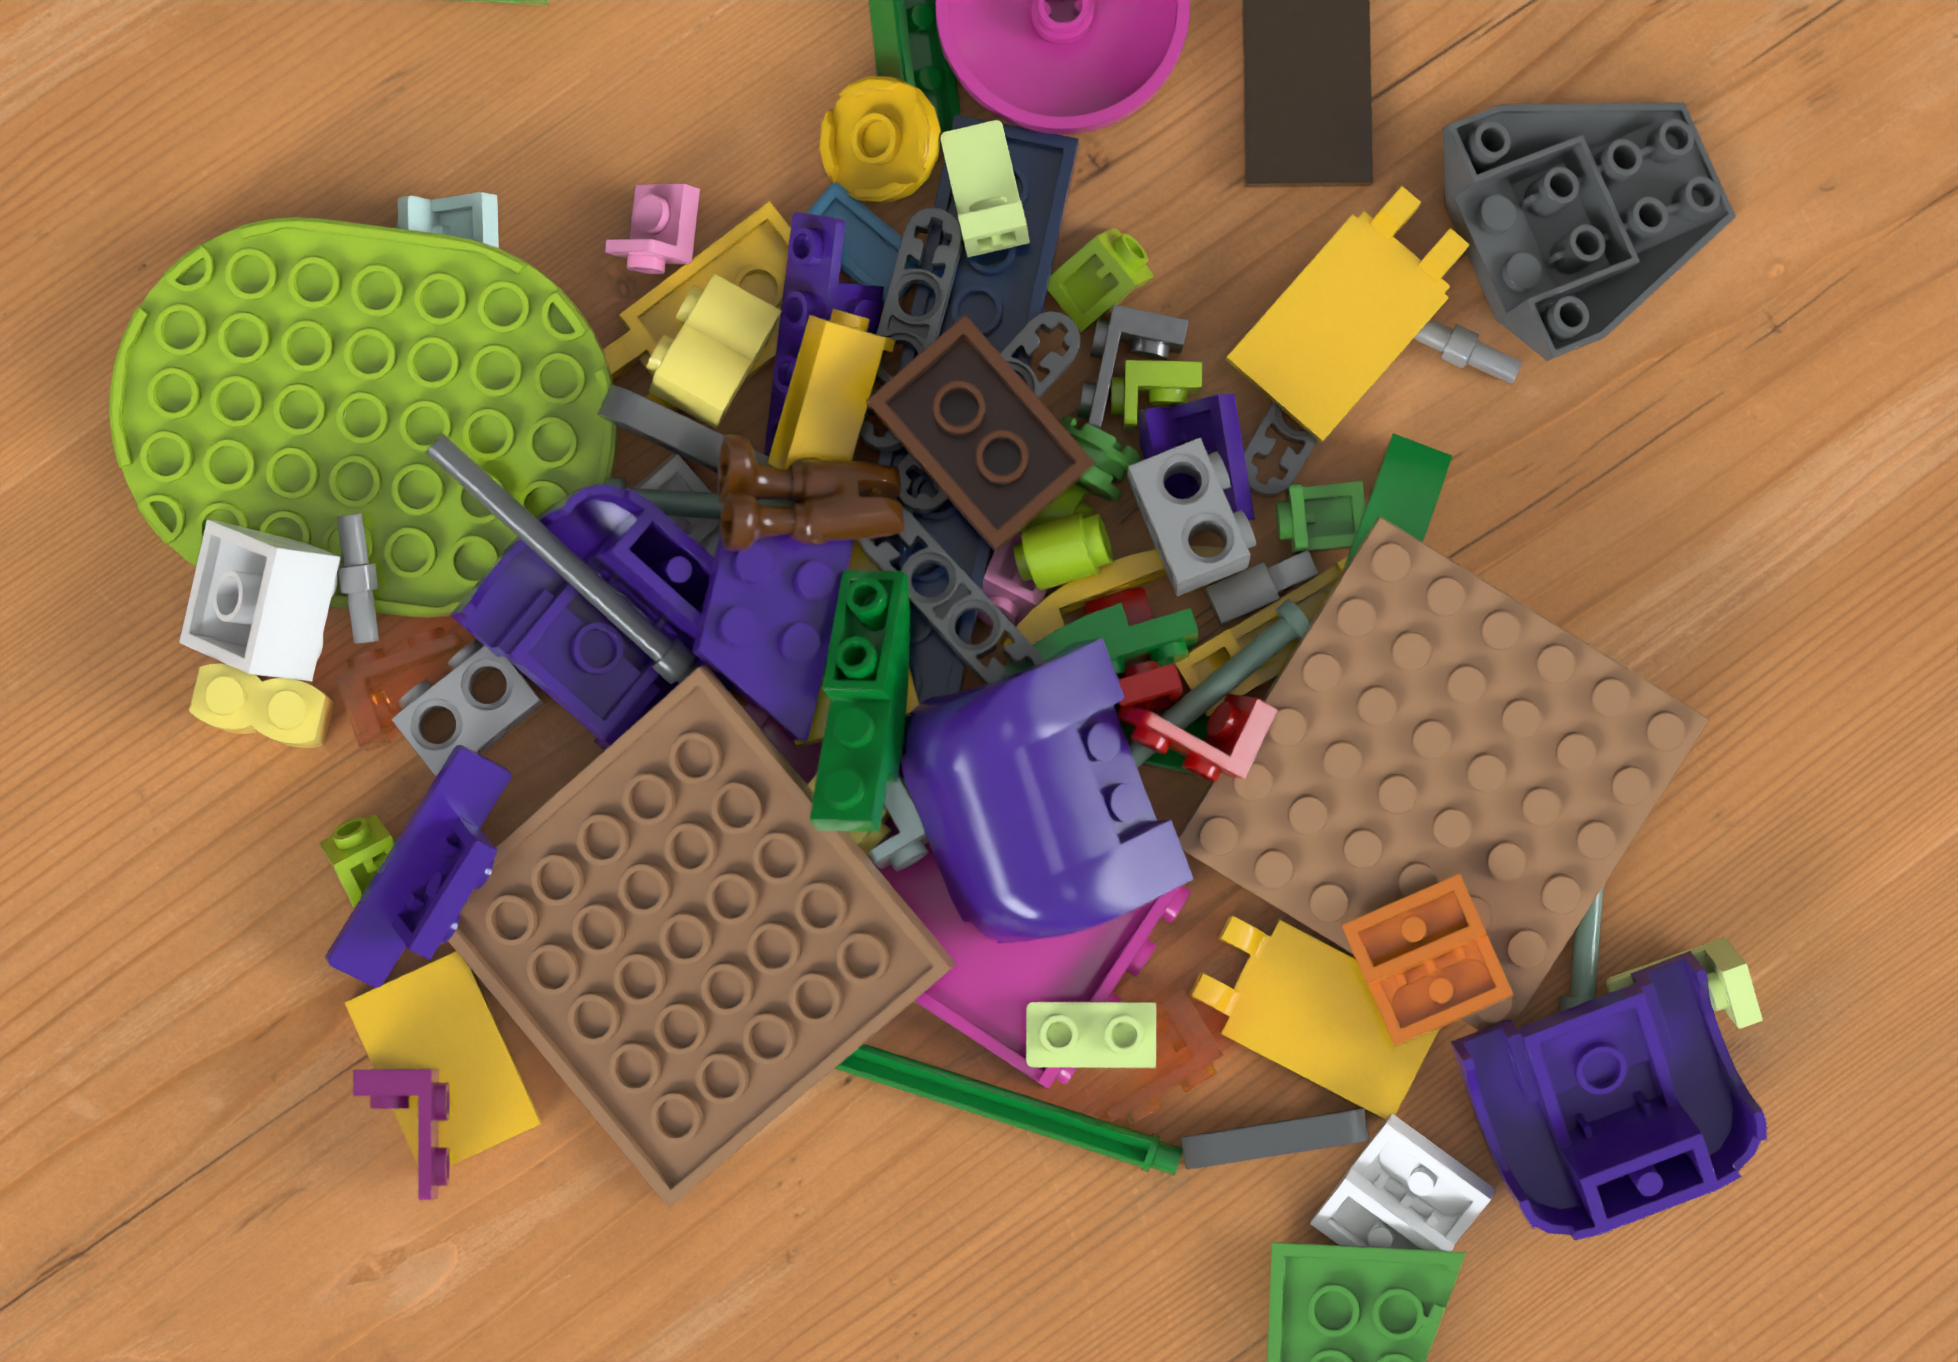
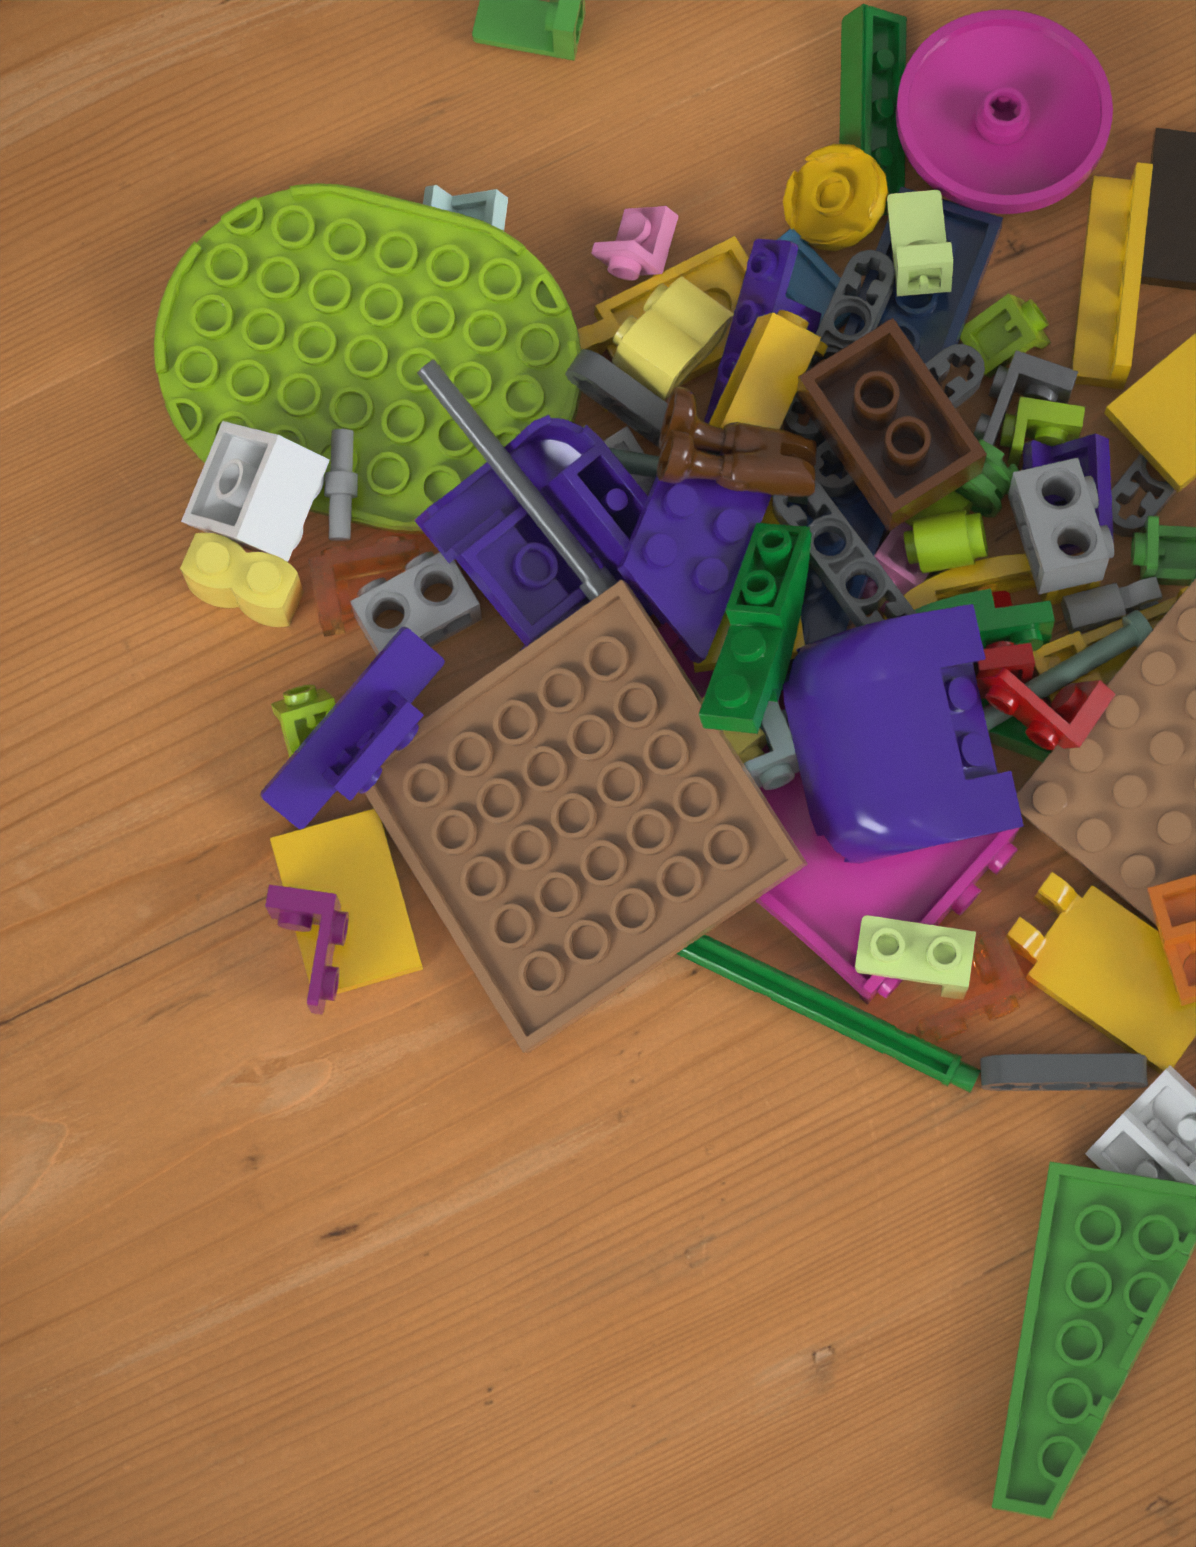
camera: 15 degrees right, 10 degrees down
none -> yellow fence [1071,162,1153,390]

